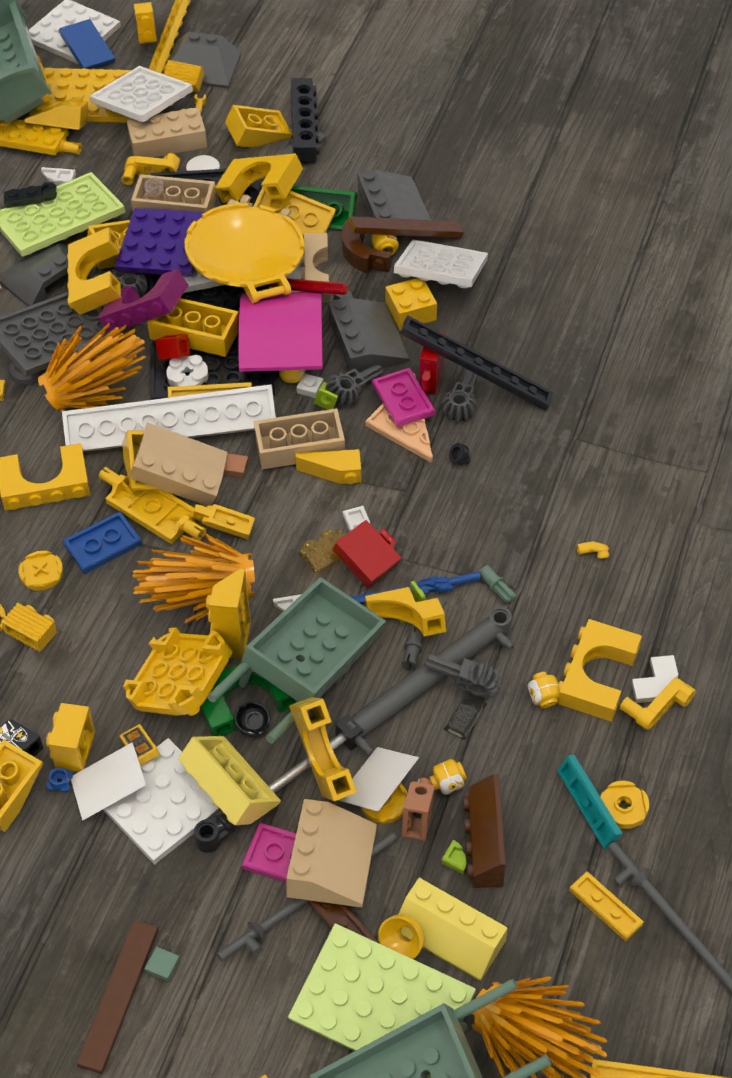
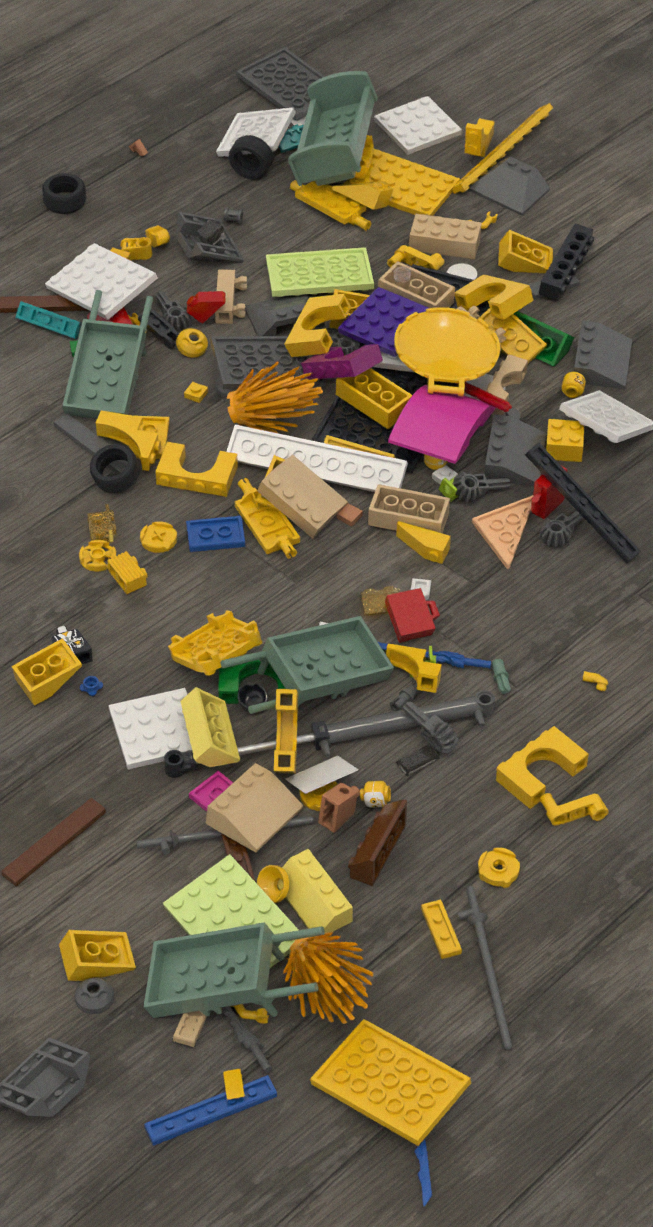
camera: 25 degrees right, 5 degrees down
black hinge [4,182,57,208] -> none
white tile [41,167,76,186] -> none
yellow brick [46,703,95,772] -> none
blue tile [59,19,115,69] -> none
white sticker [71,742,146,821] -> none
white plate [89,66,193,122] -> none
tile [119,724,160,766] -> none
light orange plant [132,534,255,623] -> none
sand green tile [145,946,180,982] -> none
red brick [156,334,190,359] -> none
yellow brick [163,60,205,93] -> none
white plate [167,355,208,387] -> none
yellow hinge [192,504,255,540] -> none
yellow slope [206,568,251,659] -> none
reddish brown arch [342,219,391,273] -> none
reddish brown tile [349,216,464,238] -> none
dark pink tile [372,367,435,428] -> none
lime tile [441,840,466,874] -> none
black tile [449,443,470,465] -> none
yellow head [528,672,560,708] -> none
teal plate [557,755,623,849] -> none
white tile [632,655,678,703] -> none

